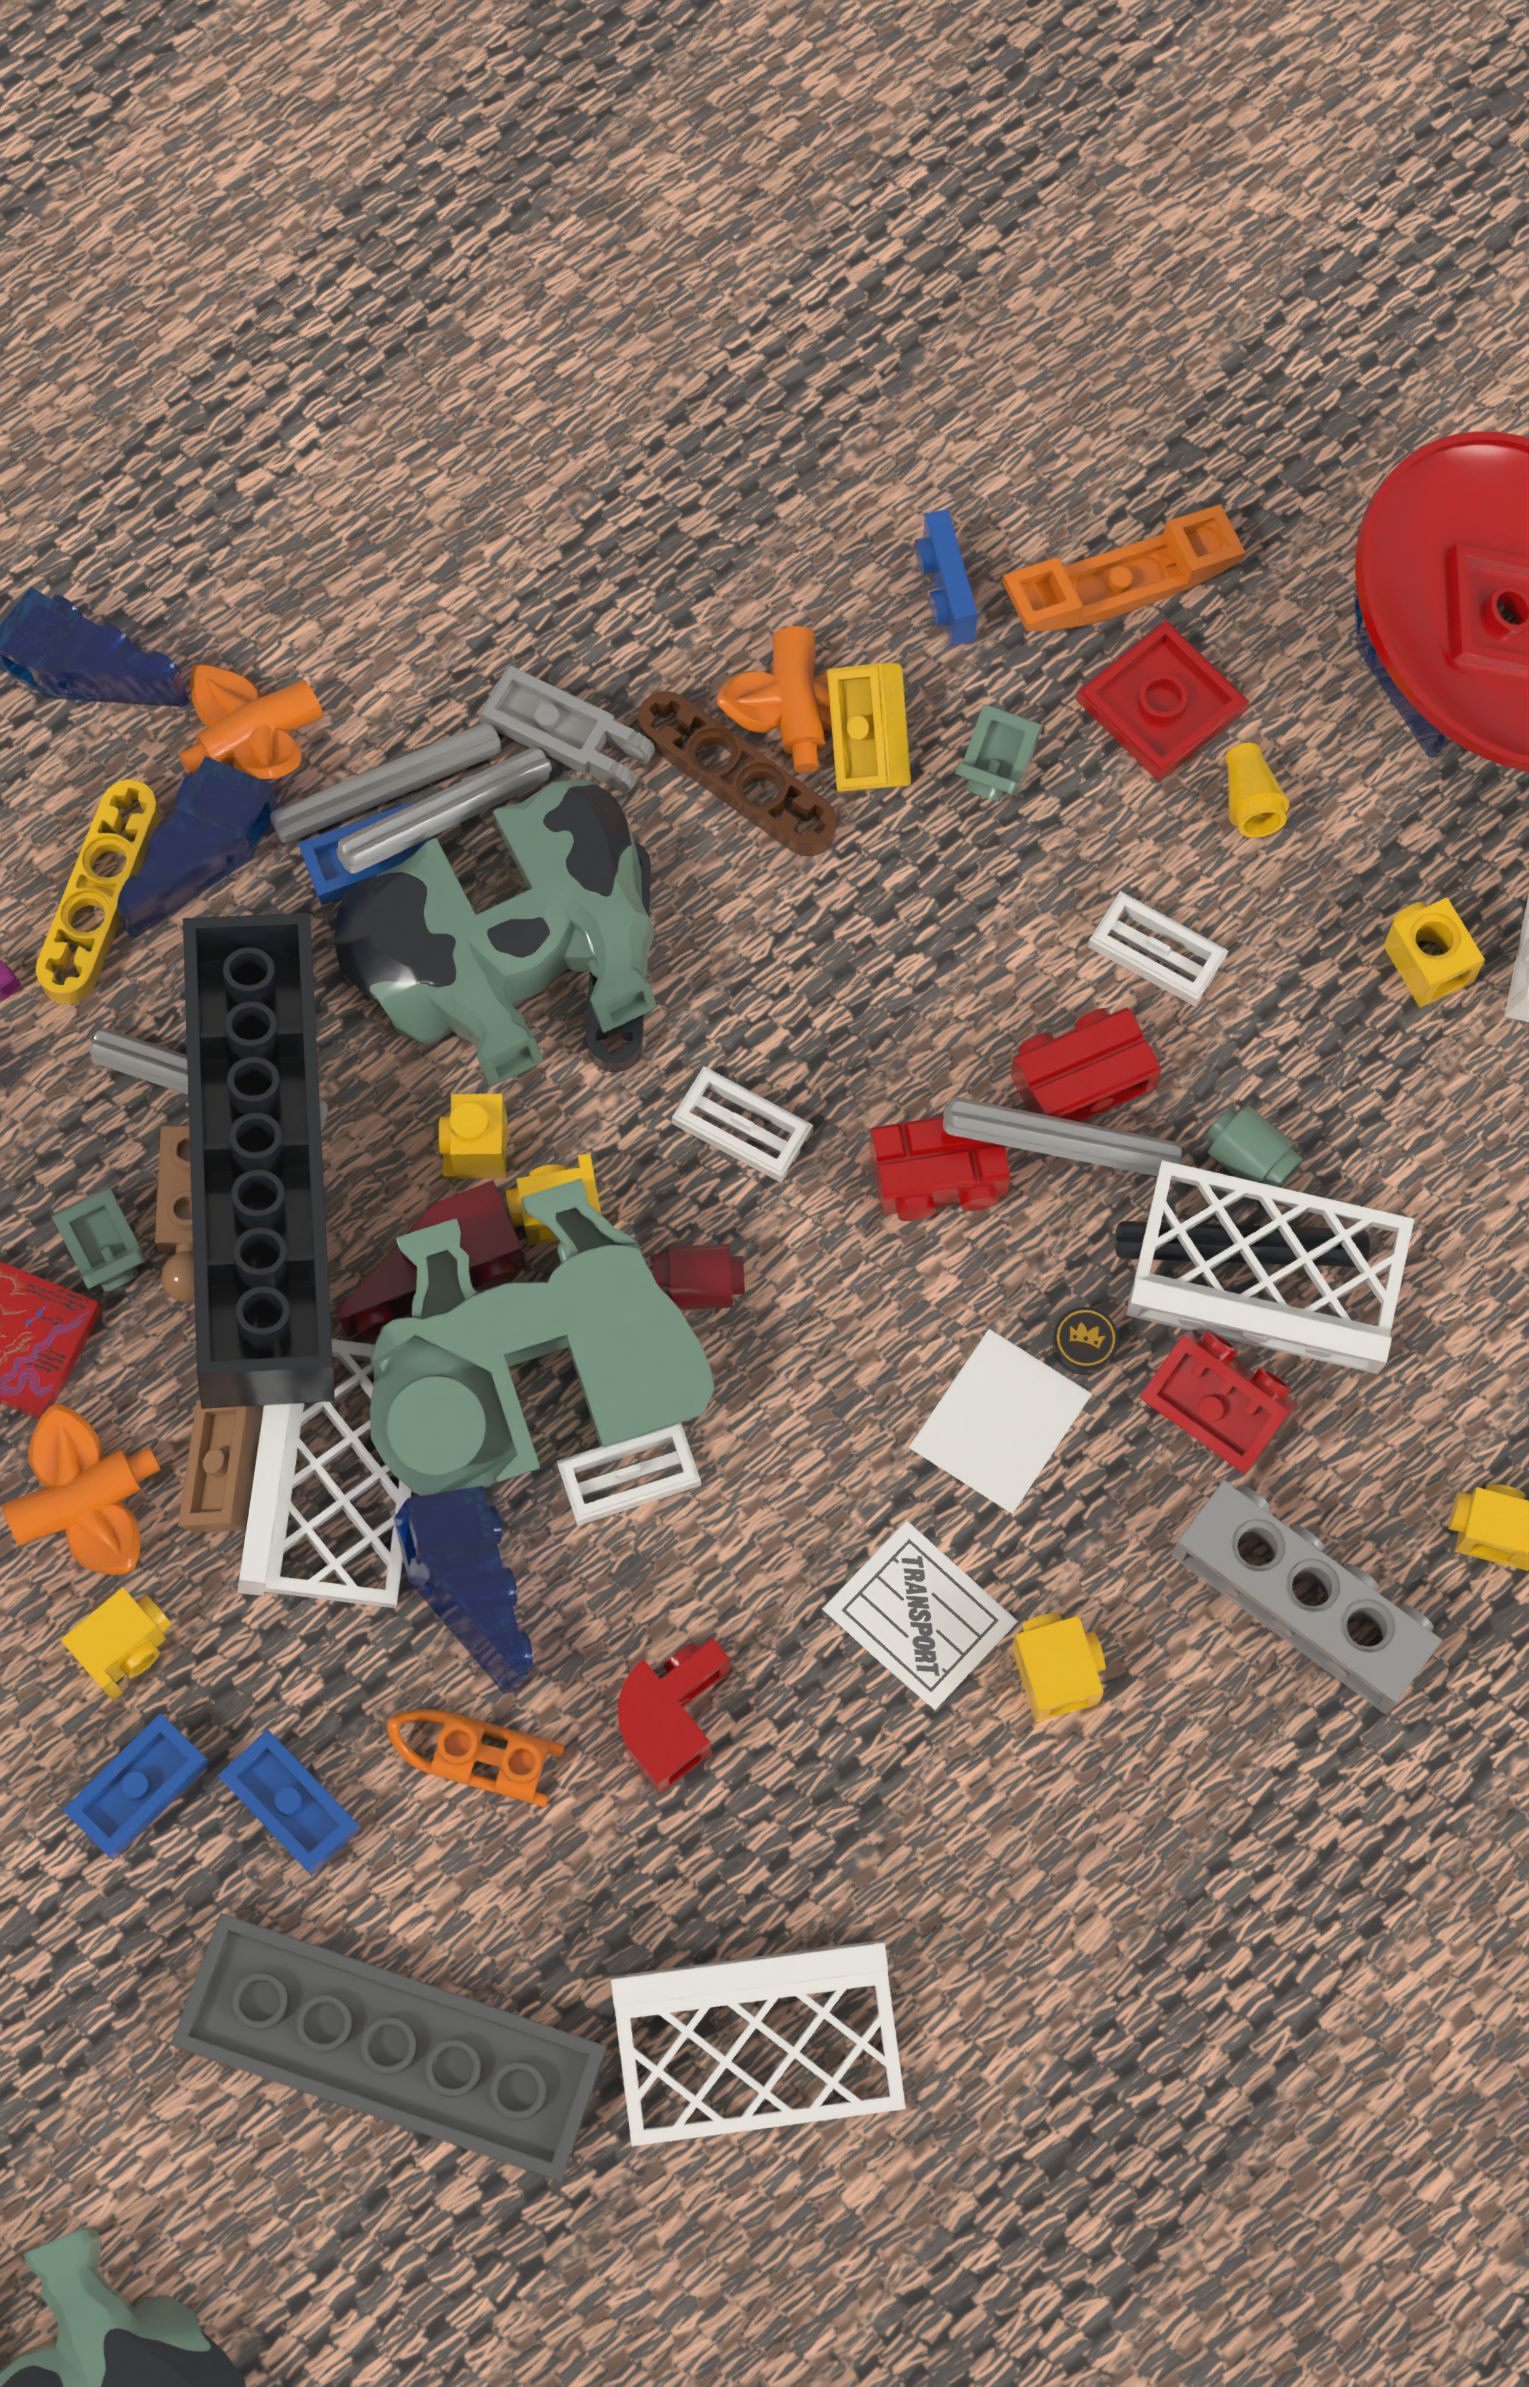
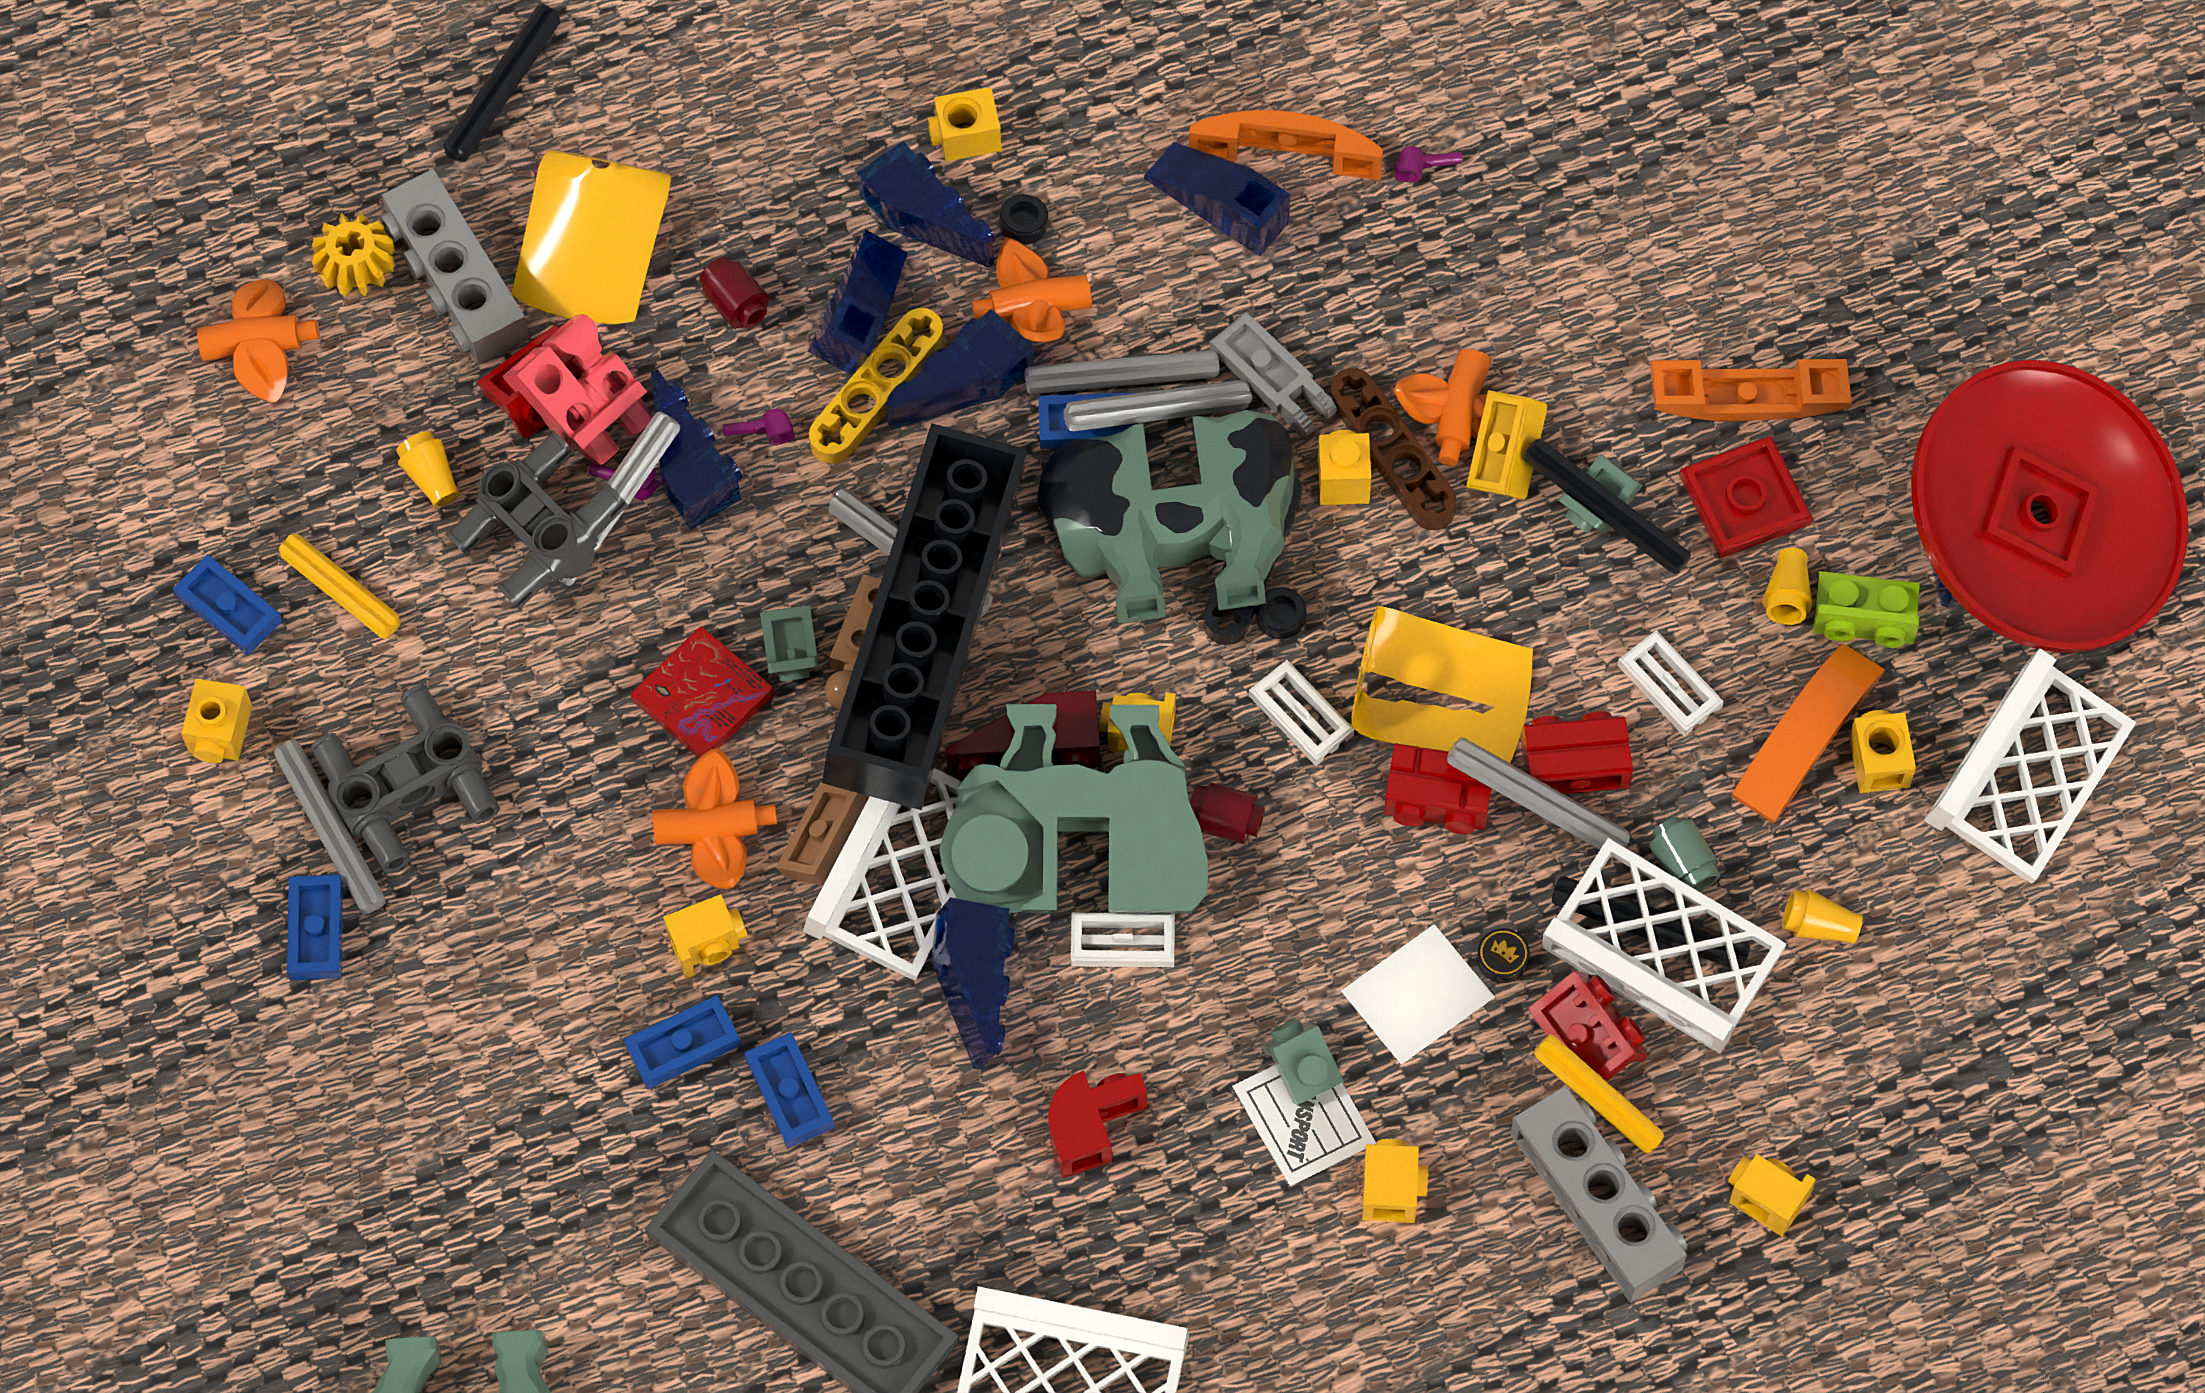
camera: 20 degrees right, 5 degrees down
orange piece [387,1709,565,1808] -> none
yellow brick [439,1094,508,1179] -> none
blue plate [915,509,978,646] -> none
none -> clear blue slope [807,229,908,375]
none -> yellow brick [927,87,1002,162]
none -> black tile [999,194,1048,244]
none -> clear blue slope [1144,142,1291,257]
none -> orange slope [1189,110,1383,180]
none -> black tile [1256,587,1306,639]
none -> sand green bracket [1261,1019,1344,1105]
none -> yellow brick [1317,430,1371,505]
none -> yellow piece [1352,606,1533,763]
none -> magenta hand [1395,146,1463,183]
none -> black axle [1523,439,1691,574]
none -> yellow axle [1534,1034,1664,1154]
none -> orange slope [1731,643,1885,824]
none -> yellow cone [1782,888,1863,944]
none -> lime bracket [1813,571,1920,648]

